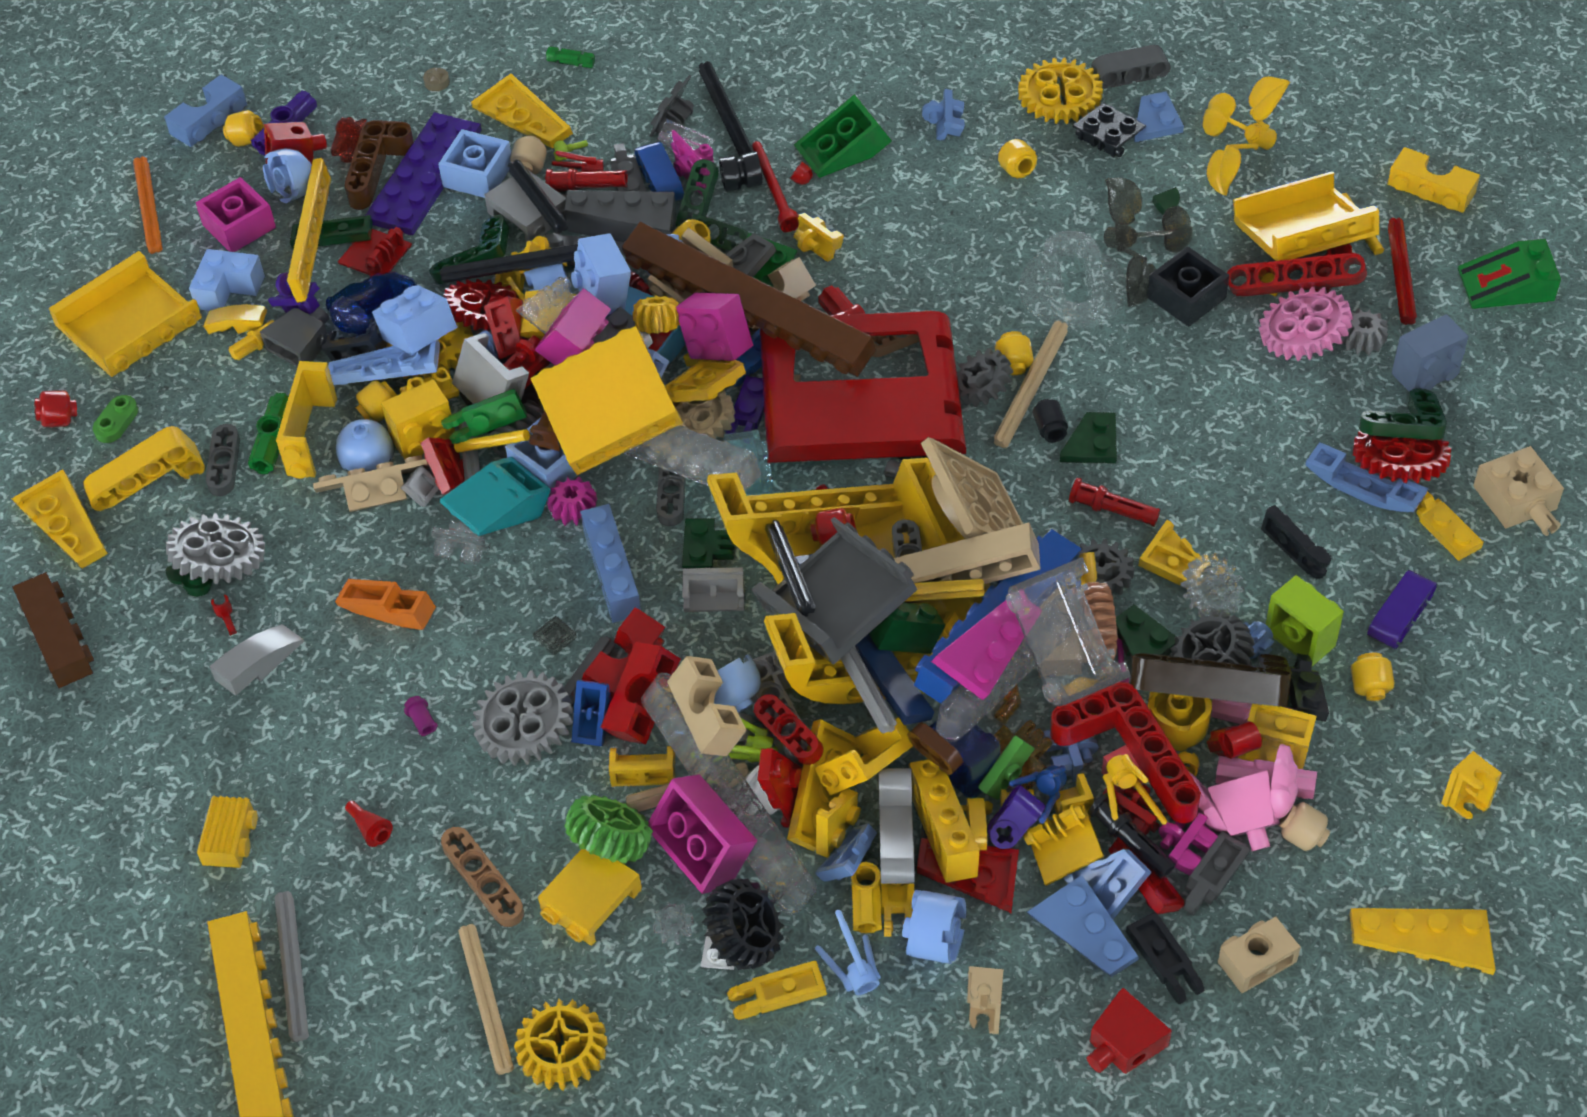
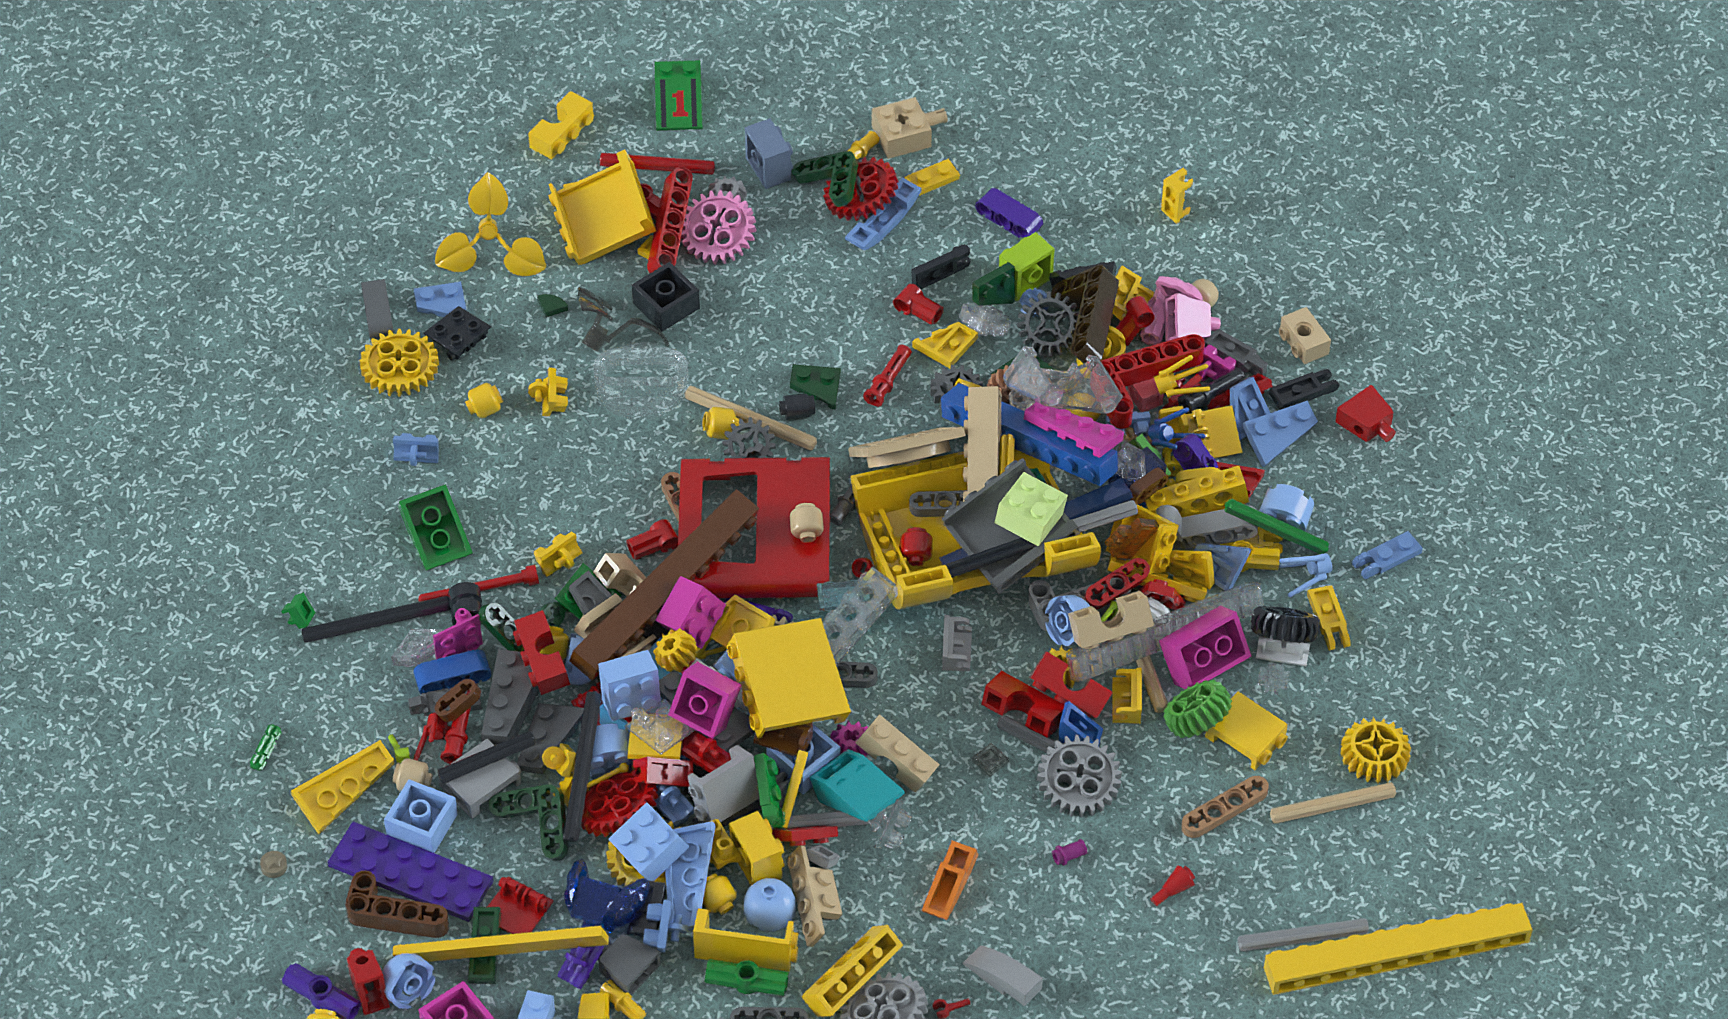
camera: 90 degrees left, 0 degrees up
yellow brick [197,795,258,868] -> none
clear red hips [331,117,367,163] -> none
medium blue brick [580,504,641,623] -> none
dark grey hinge [649,75,694,141] -> none
dark green hinge [682,518,735,570] -> none
red hinge [790,161,813,185] -> none
tan hinge [967,966,1004,1034] -> none
yellow wing [1350,908,1496,975] -> none
yellow head [1351,652,1395,701] -> none
none -> green tile [281,592,316,629]
none -> reddish brown beam [435,679,481,722]
none -> red arch [512,610,570,695]
none -> yellow hips [528,367,568,416]
none -> medium blue hips [643,900,688,953]
none -> tan head [790,503,824,542]
none -> yellow brick [801,925,903,1017]
none -> yellow pin [844,131,880,167]
none -> tan arch [856,714,939,793]
none -> red piece [893,284,944,325]
none -> dark green wing [972,262,1015,305]
none -> yellowish green brick [995,472,1068,546]
none -> clear orange hinge [1105,518,1159,559]
none -> green axle [1224,499,1329,554]
none -> medium blue hinge [1352,531,1423,579]

